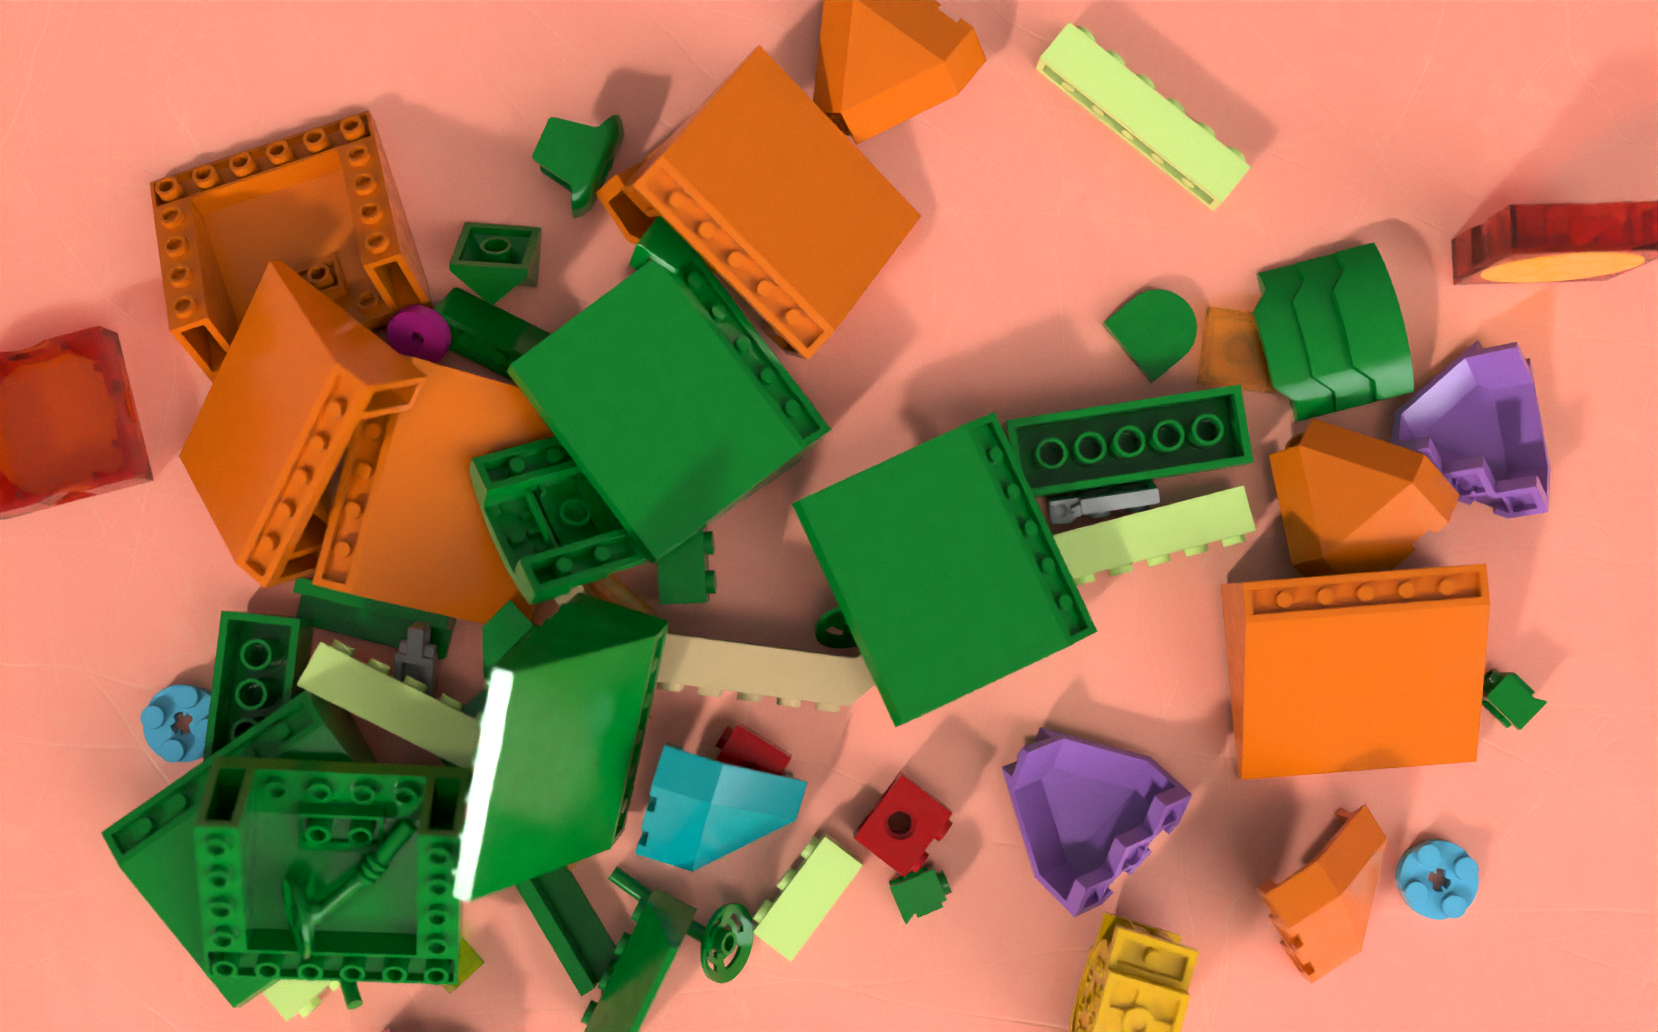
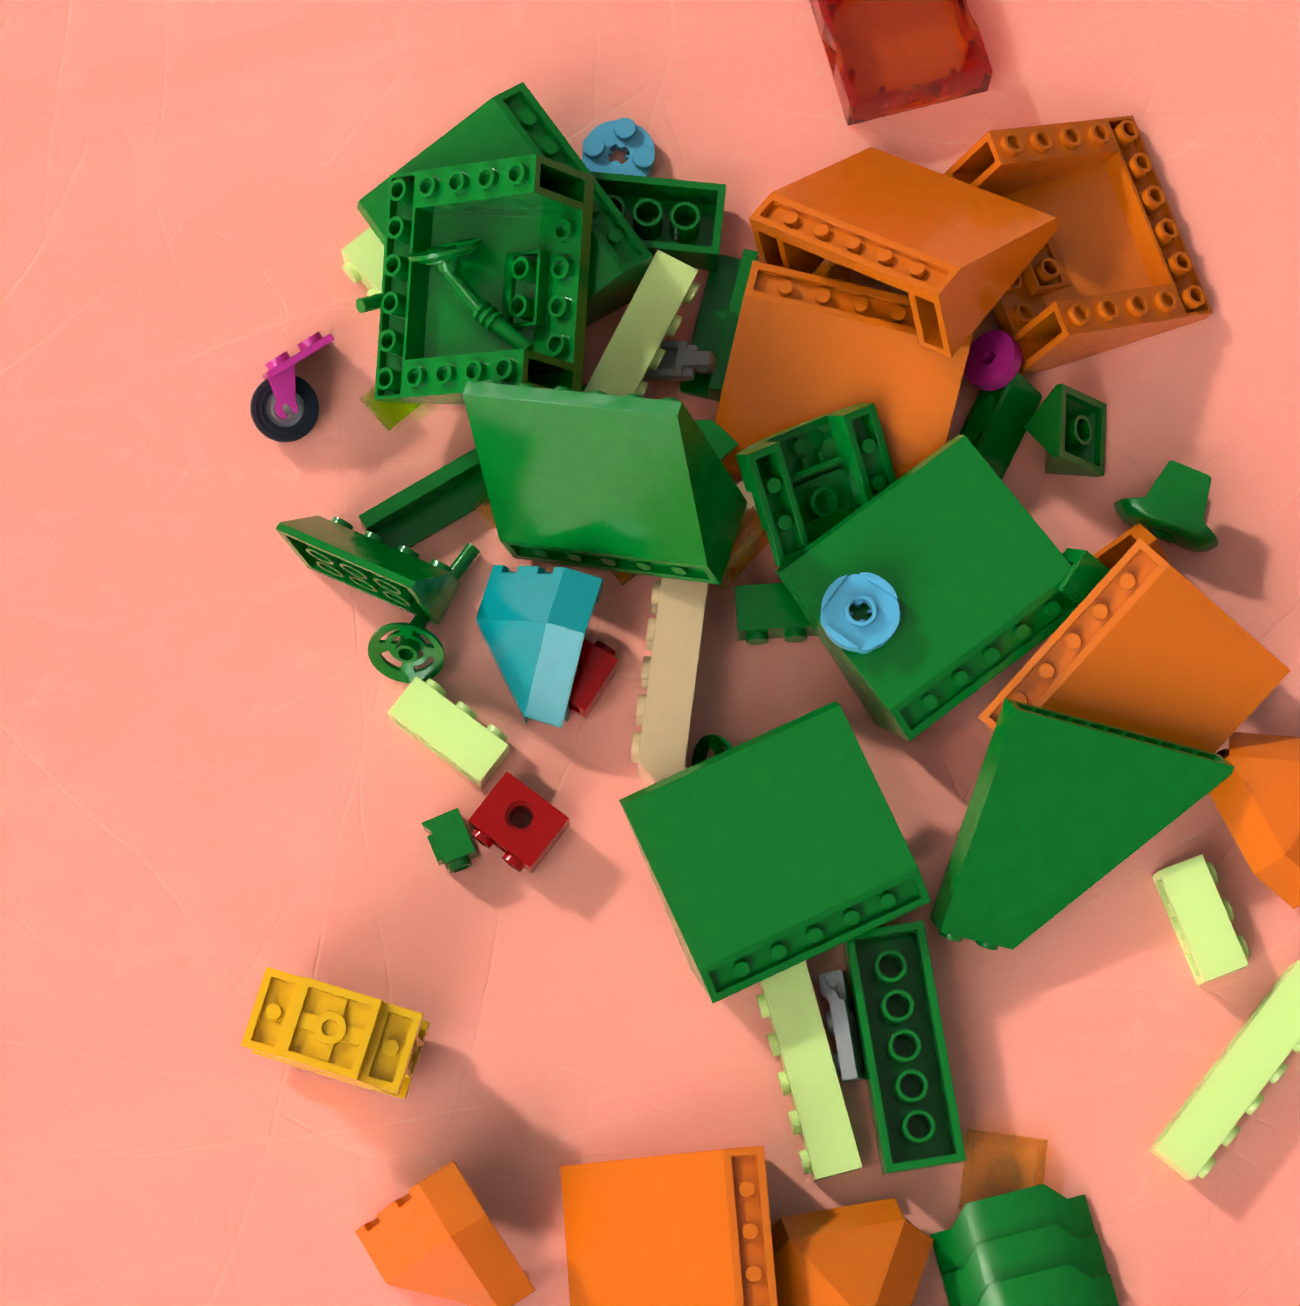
camera: 90 degrees right, 10 degrees down
medium lavender panel [1001,727,1192,917] -> none
green tile [1102,289,1197,383] -> none
none -> medium azure plate [820,572,900,654]
none -> green slope [930,698,1234,950]
none -> yellowish green brick [1152,854,1250,986]

